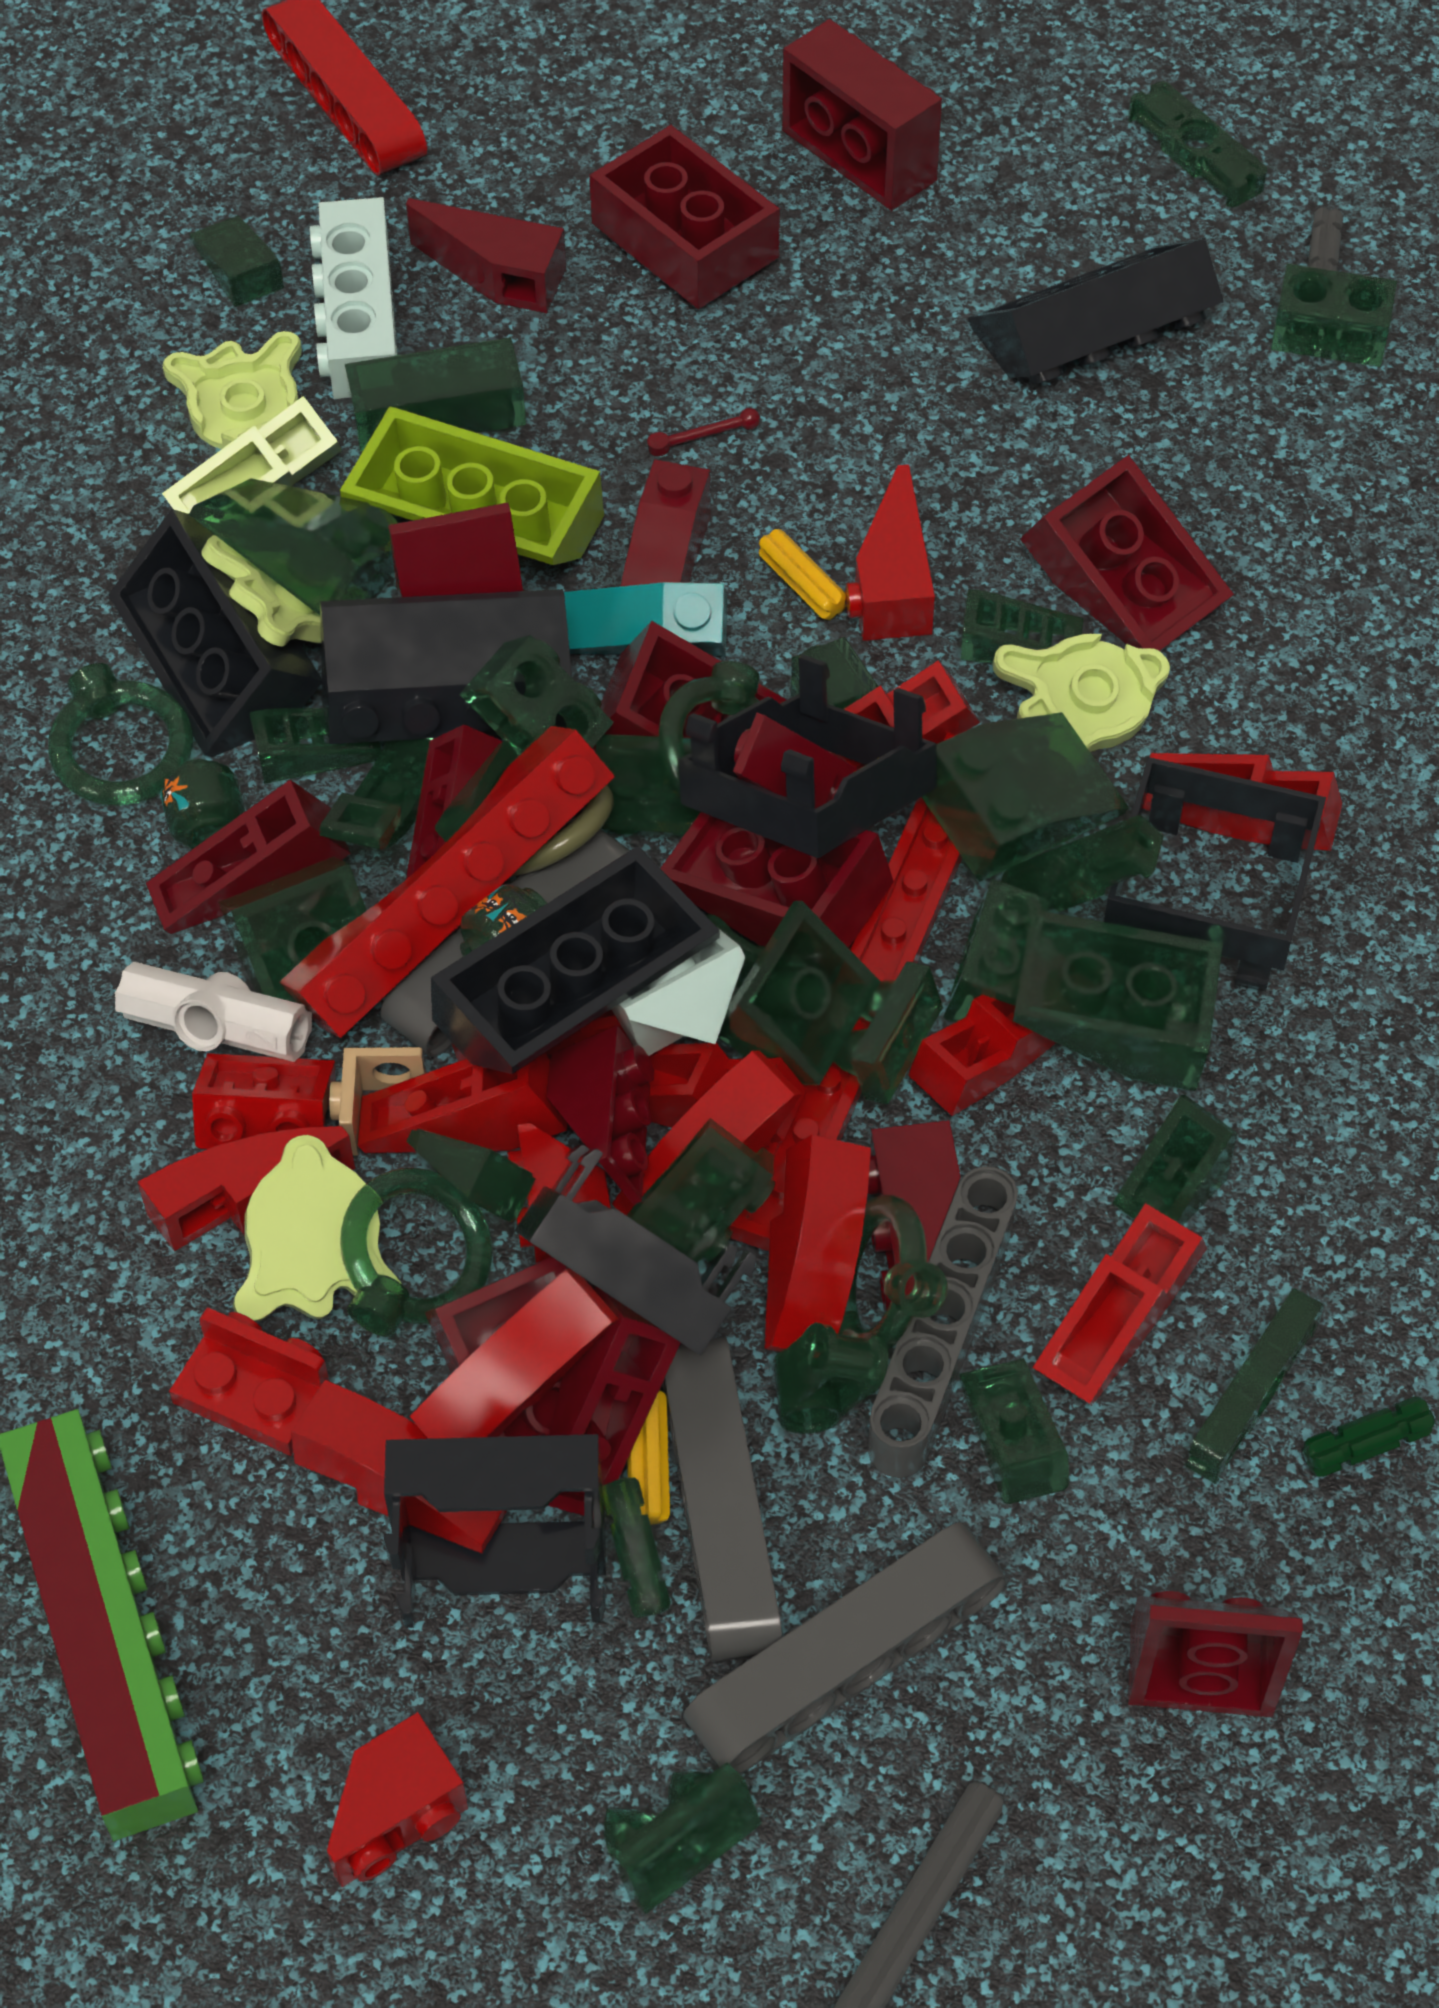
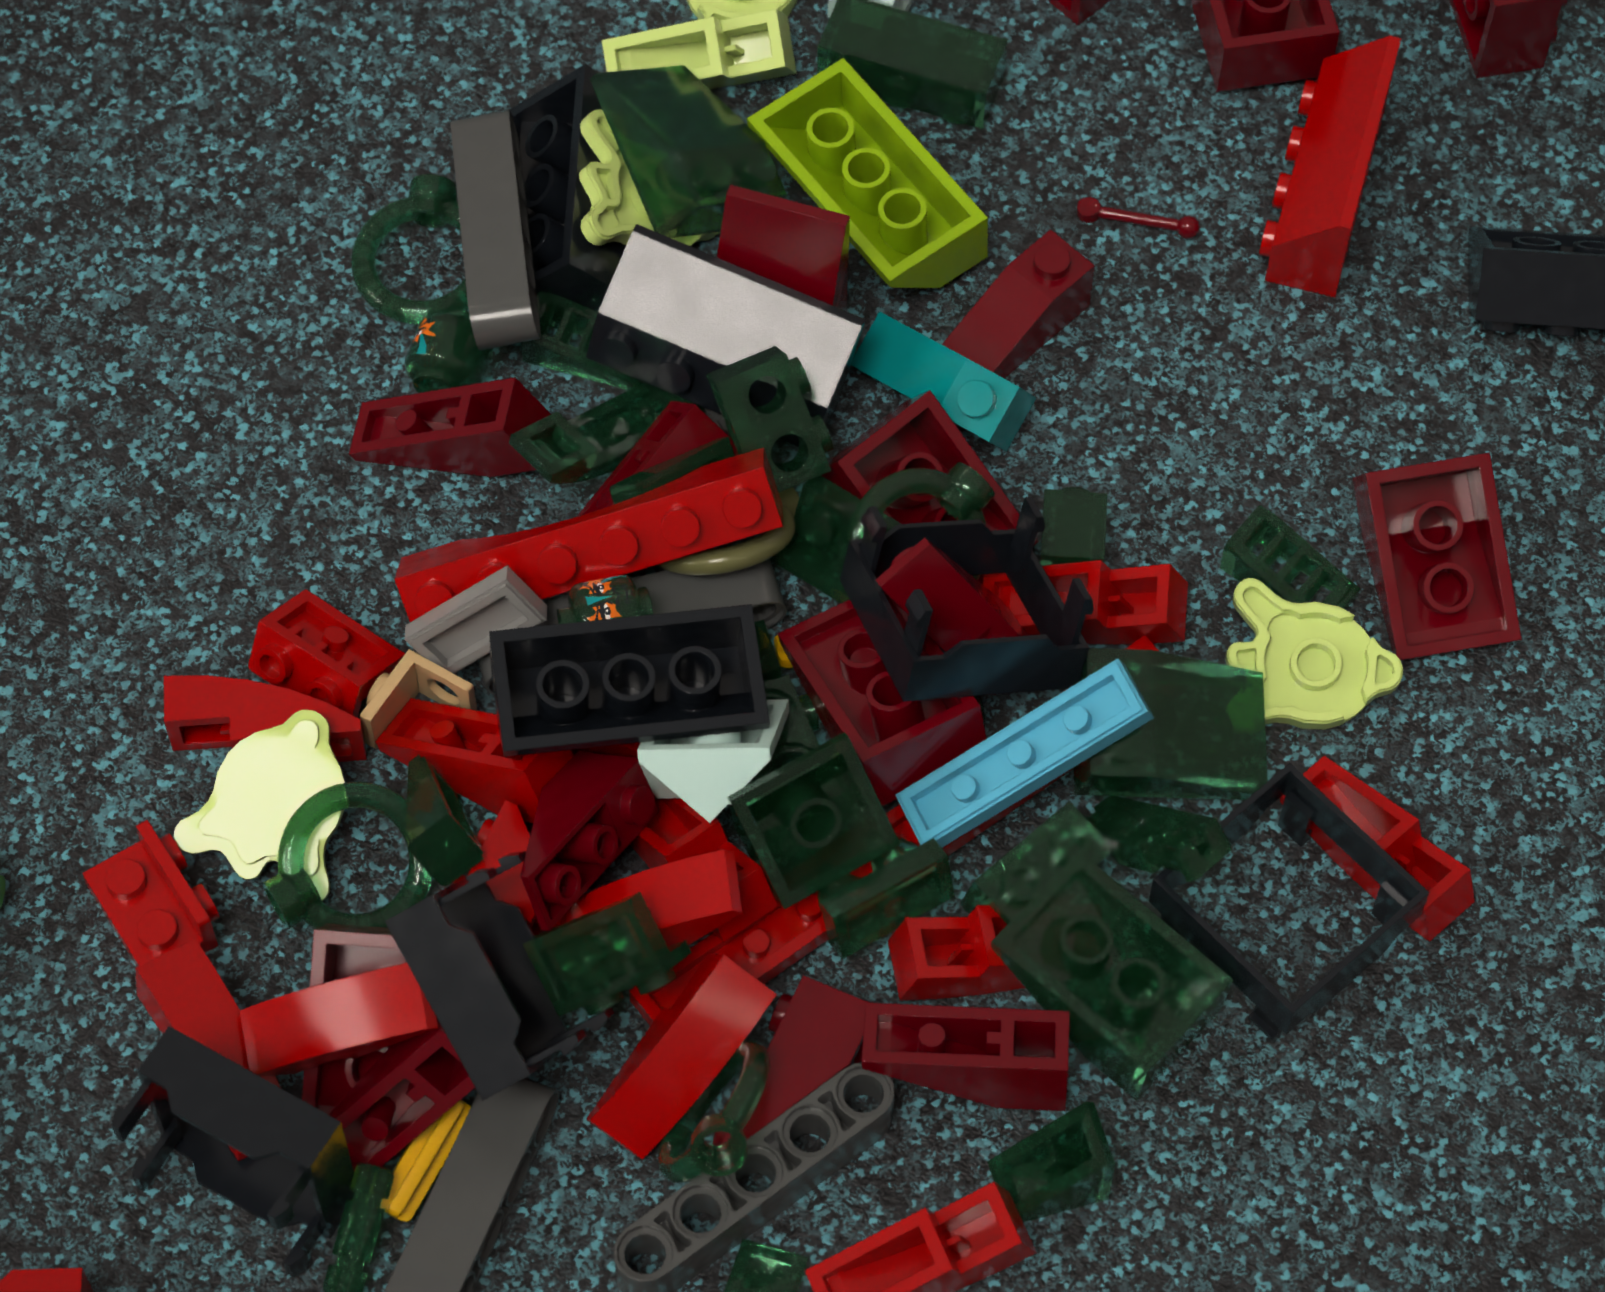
camera: 30 degrees right, 5 degrees up
white piece [115,962,312,1062] -> none
clear green slope [218,856,367,1003] -> none
yellow axle [759,529,846,620] -> none
clear green piece [773,1322,888,1434] -> none
red slope [845,464,935,641] -> none
none -> light grey tile [404,565,547,674]
none -> dark grey beam [450,109,541,351]
none -> dark red slope [862,1003,1070,1111]
none -> medium azure tile [895,658,1154,855]
none -> red slope [1259,36,1401,297]

